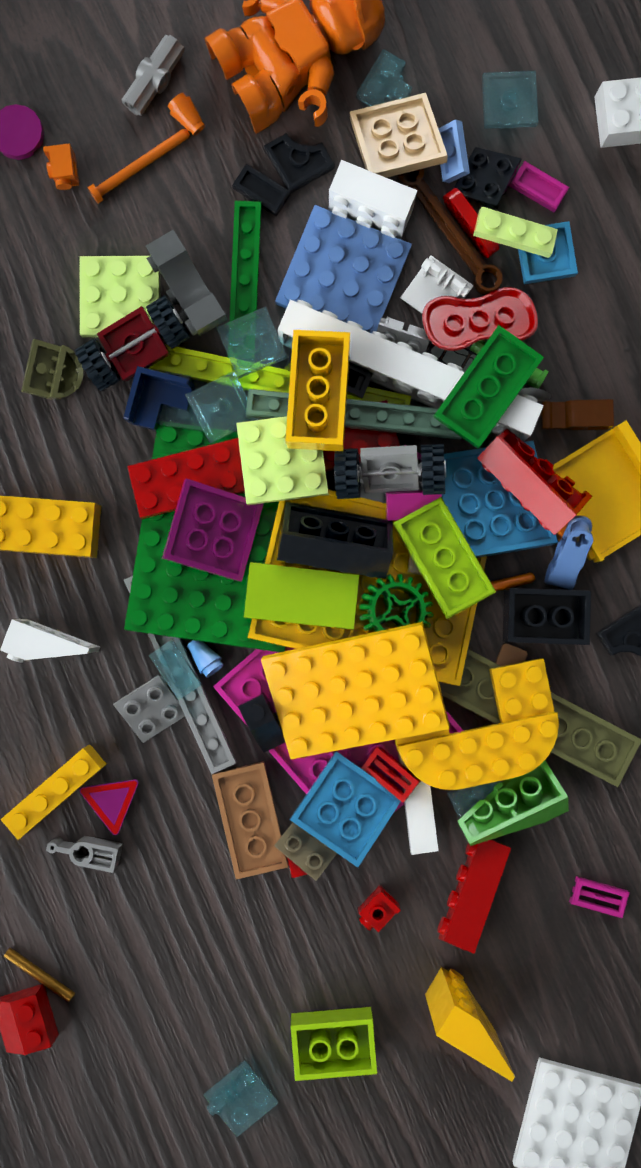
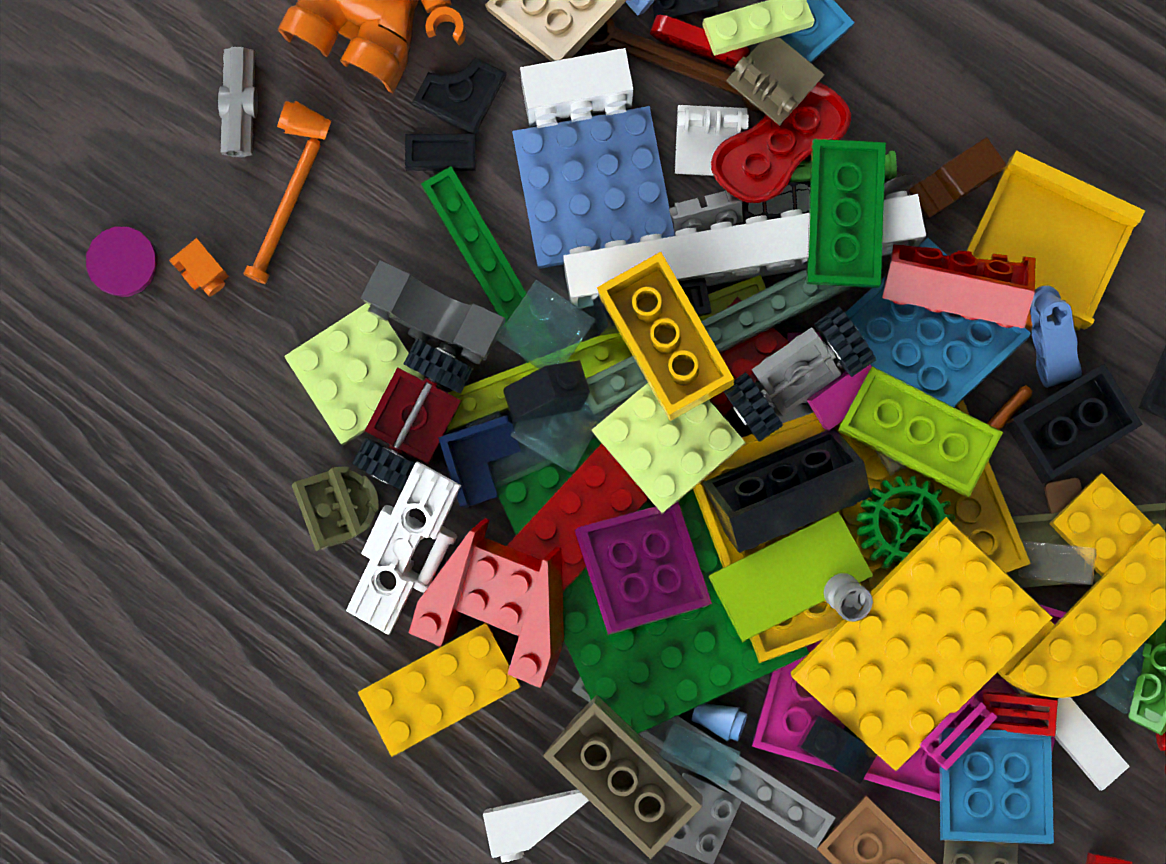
camera: 30 degrees left, 5 degrees down
none -> white piece [346,461,461,635]
none -> wedge [409,518,564,688]
none -> black slope [503,360,590,423]
none -> dark tan slope [543,695,703,859]
none -> dark tan hinge [726,37,825,126]
none -> light grey wheel [824,573,873,622]
none -> dark pink tile [919,695,998,771]
none -> clear tile [1018,541,1097,585]

